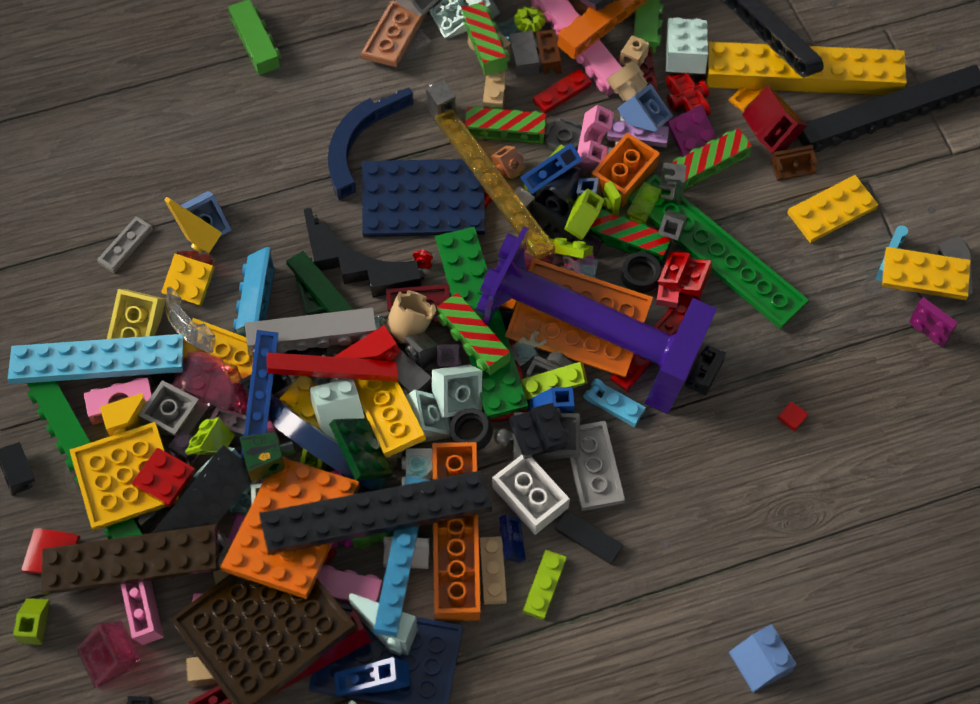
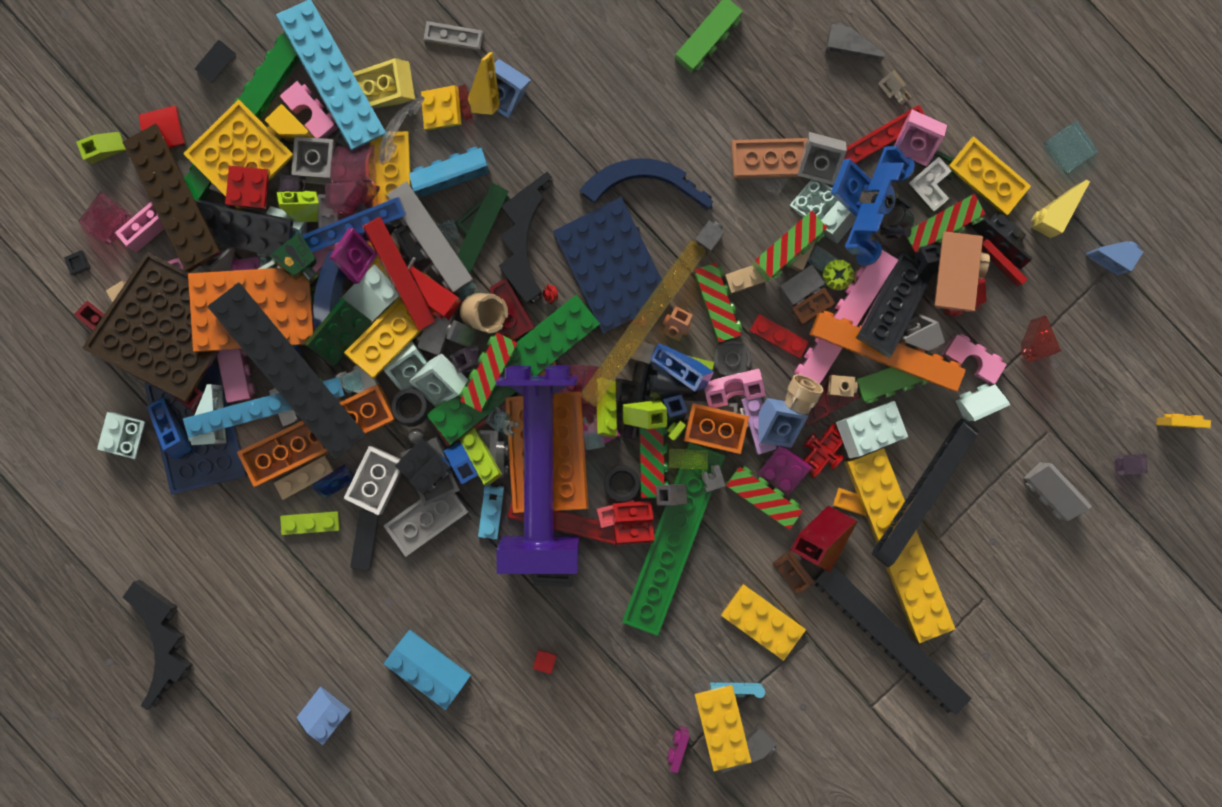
camera: 65 degrees right, 25 degrees up
none -> magenta plate [329,228,377,284]
none -> dark azure slope [384,629,471,710]

